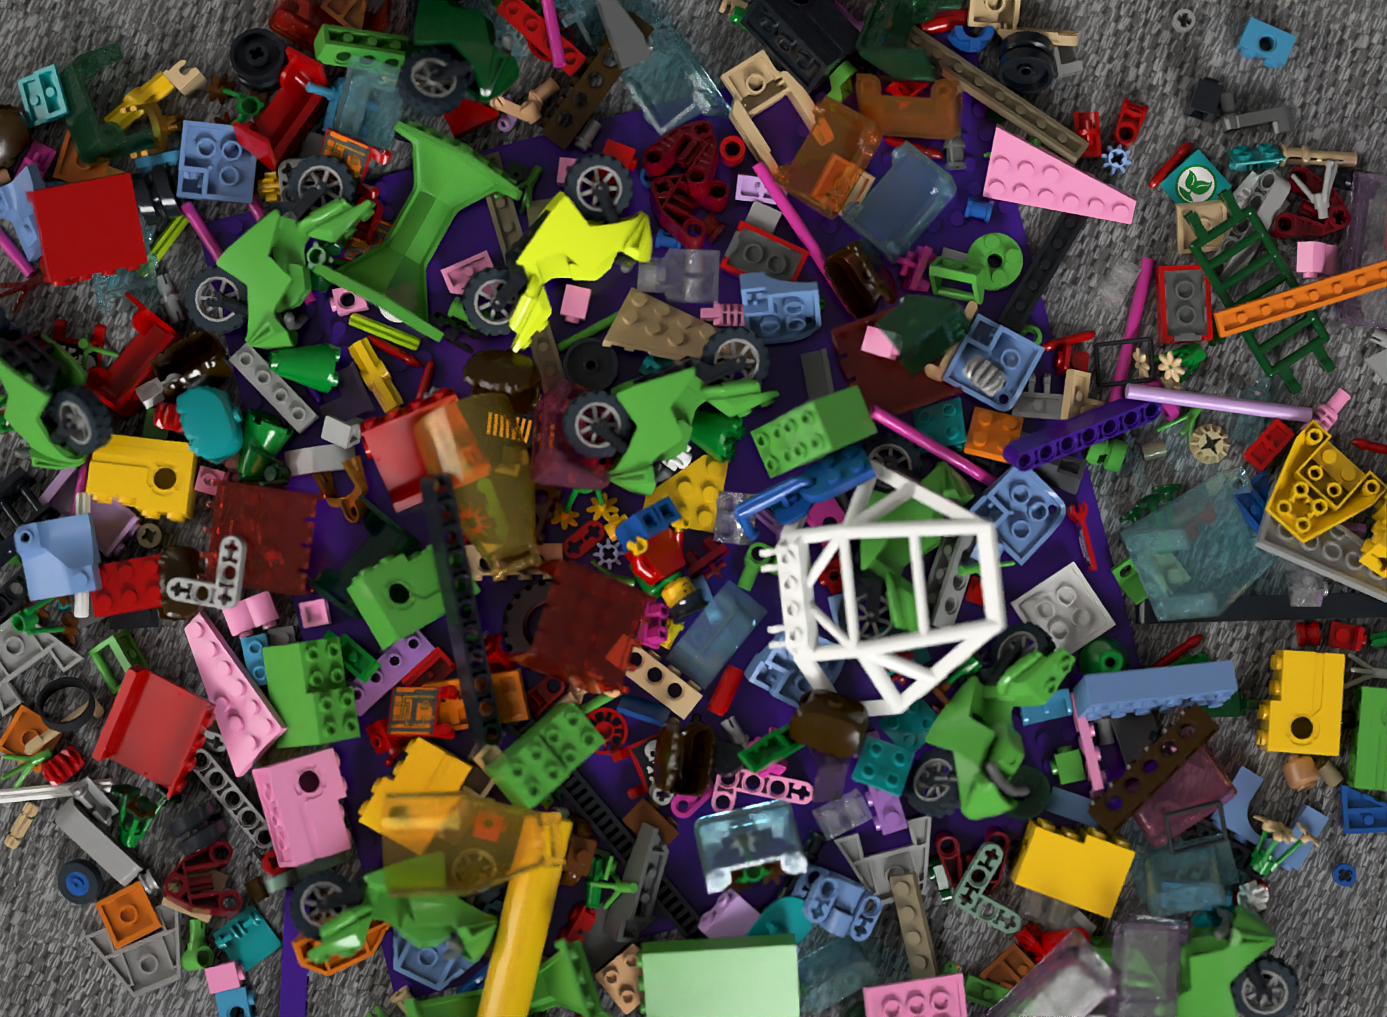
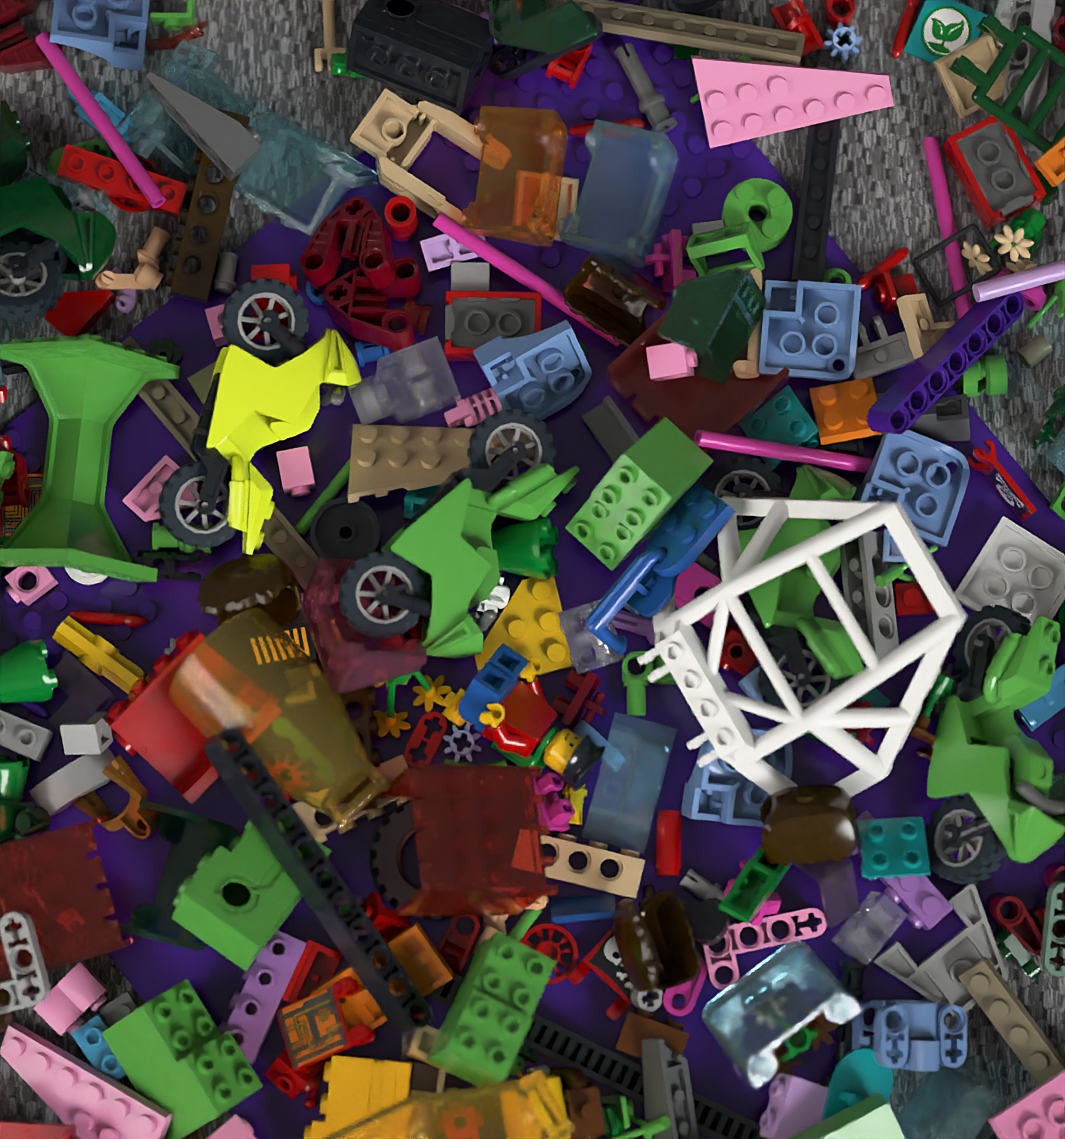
camera: 25 degrees left, 5 degrees down
bright pink brick [299,598,332,628] -> none
green hinge [323,630,381,684] -> none
lime axle [348,312,421,351] -> none
red piece [416,359,435,398] -> none
bright green plant [494,165,543,214] -> none
bright green piece [825,59,857,108] -> none
clear orange windscreen [856,73,964,140] -> none
teal hinge [876,698,938,753] -> none
light grey gear [962,355,1006,396] -> none
blue bush [964,195,994,223] -> none
clear brick [1091,256,1142,314] -> none

